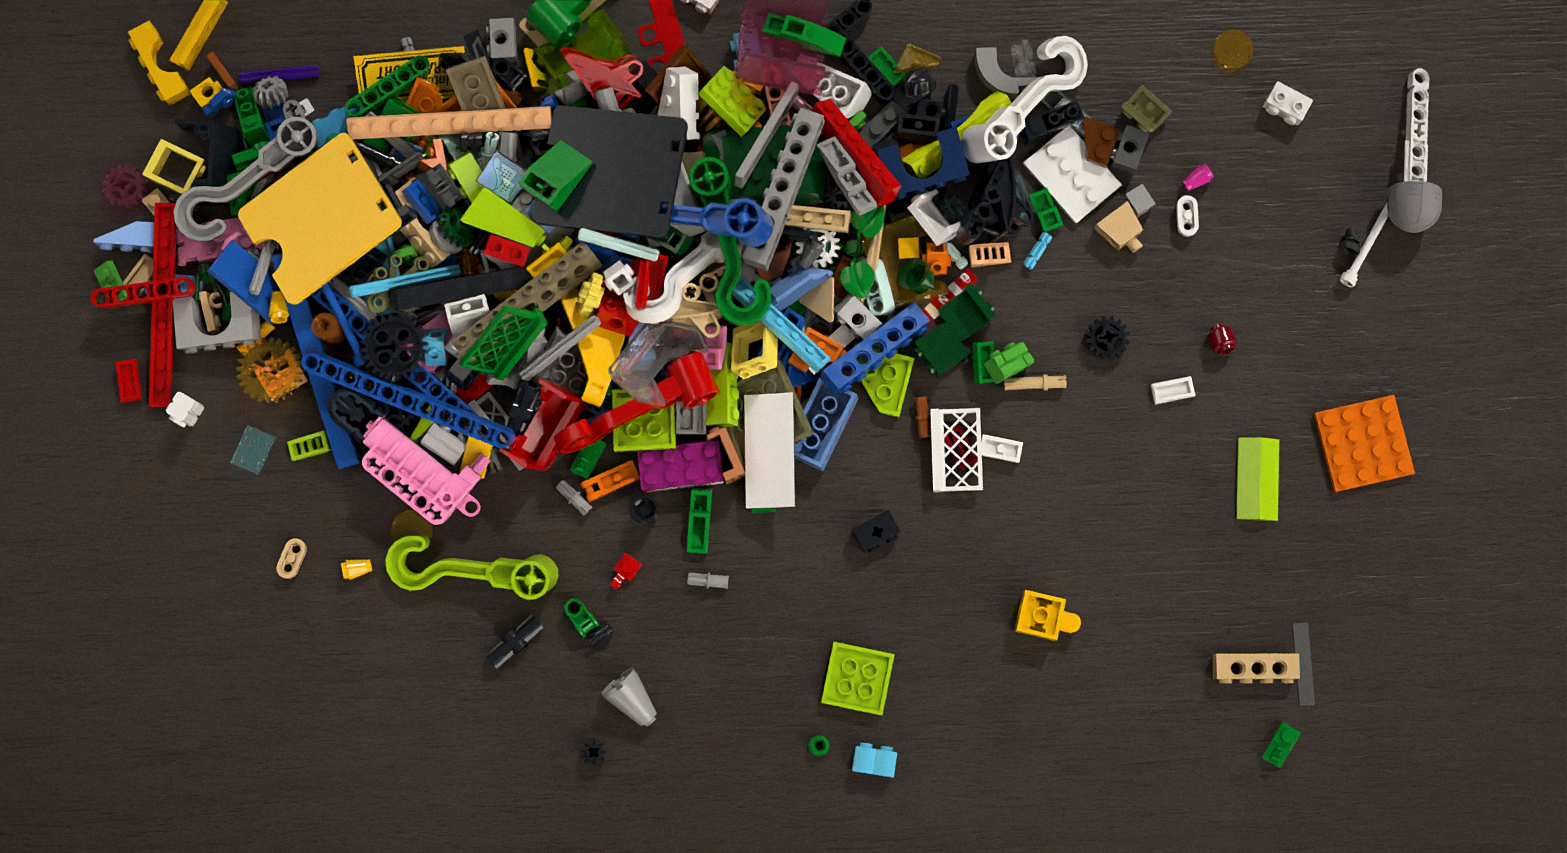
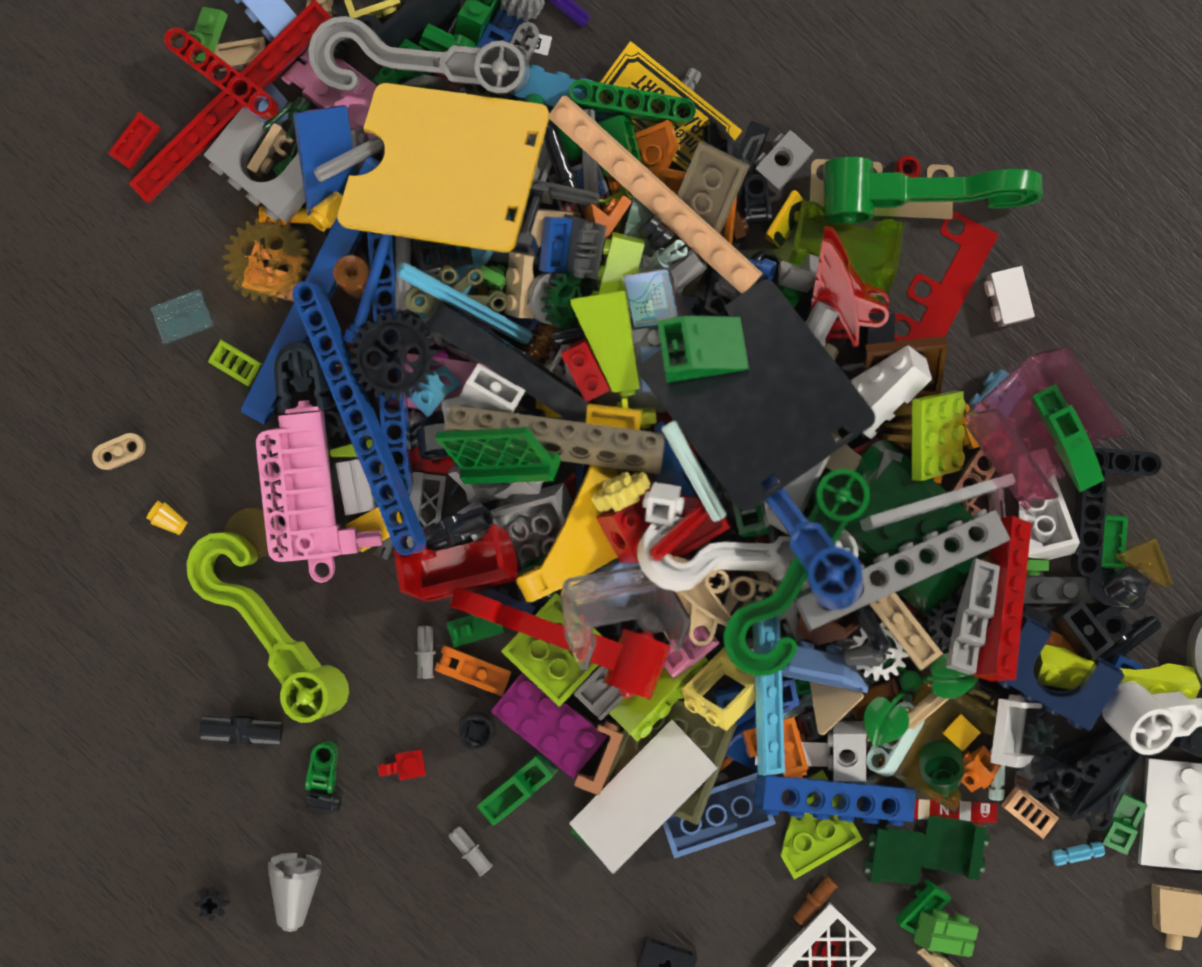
camera: 45 degrees right, 5 degrees up
white brick [166,392,204,428] -> none
light grey axle [519,315,601,381] -> none

